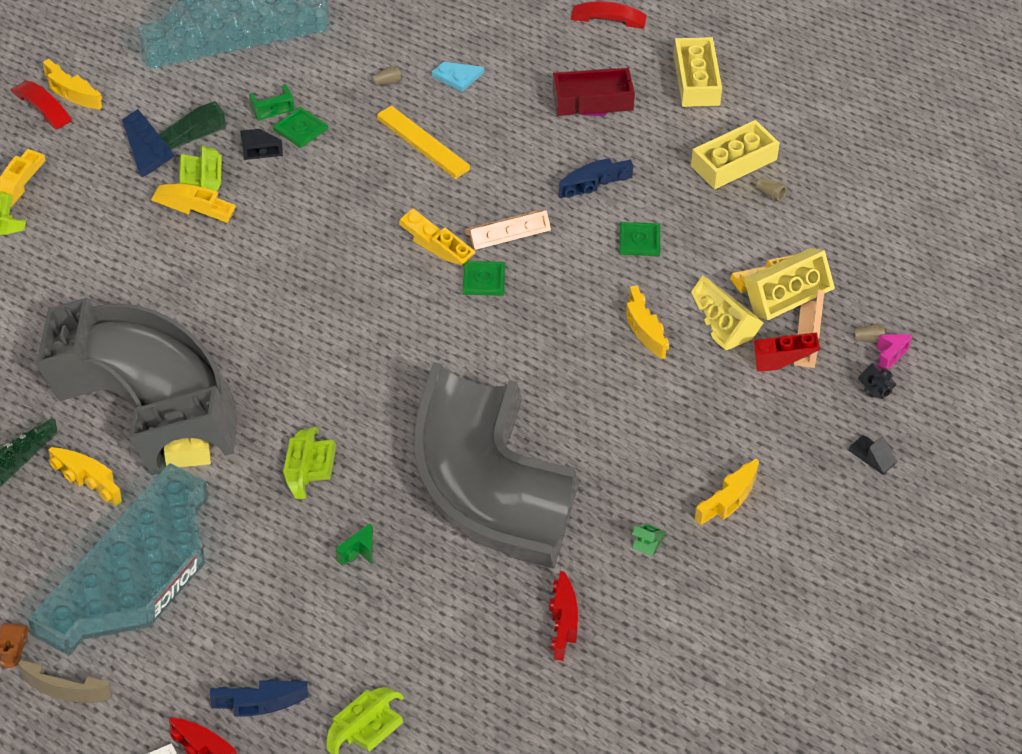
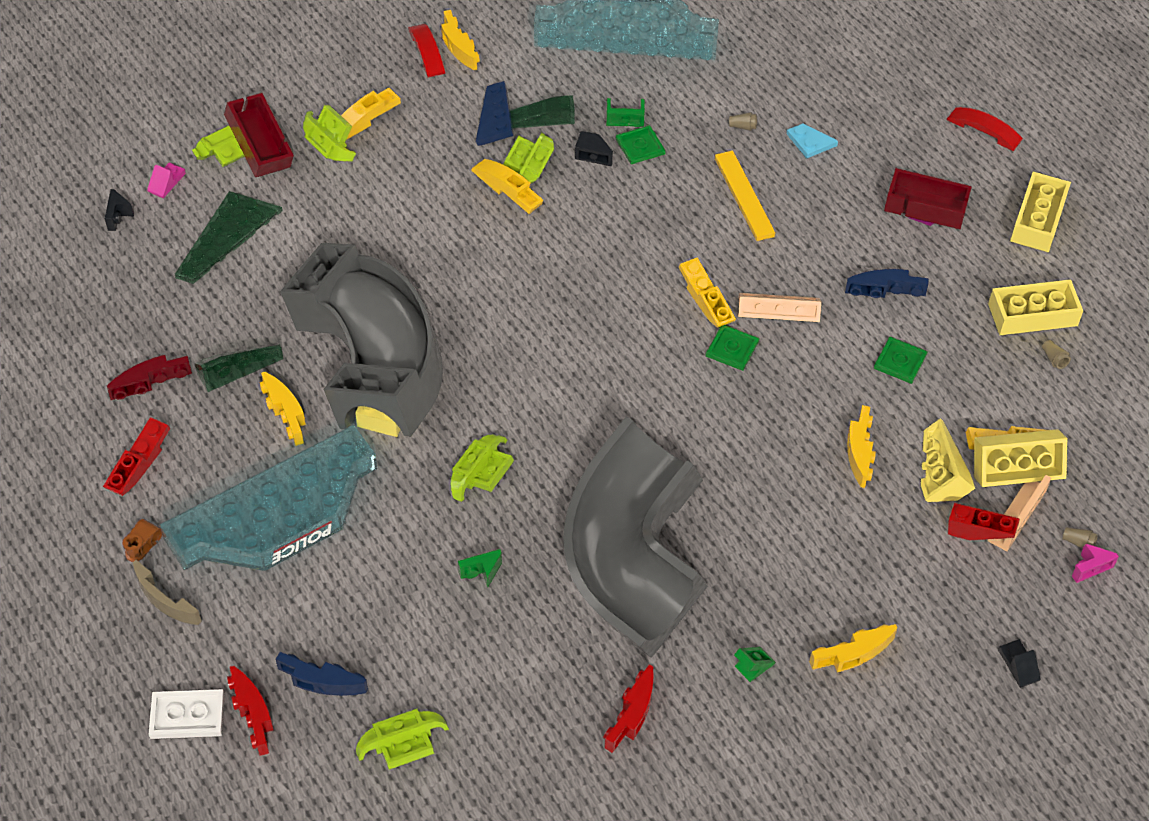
camera: 25 degrees right, 5 degrees up
black brick [858,363,897,399] -> none

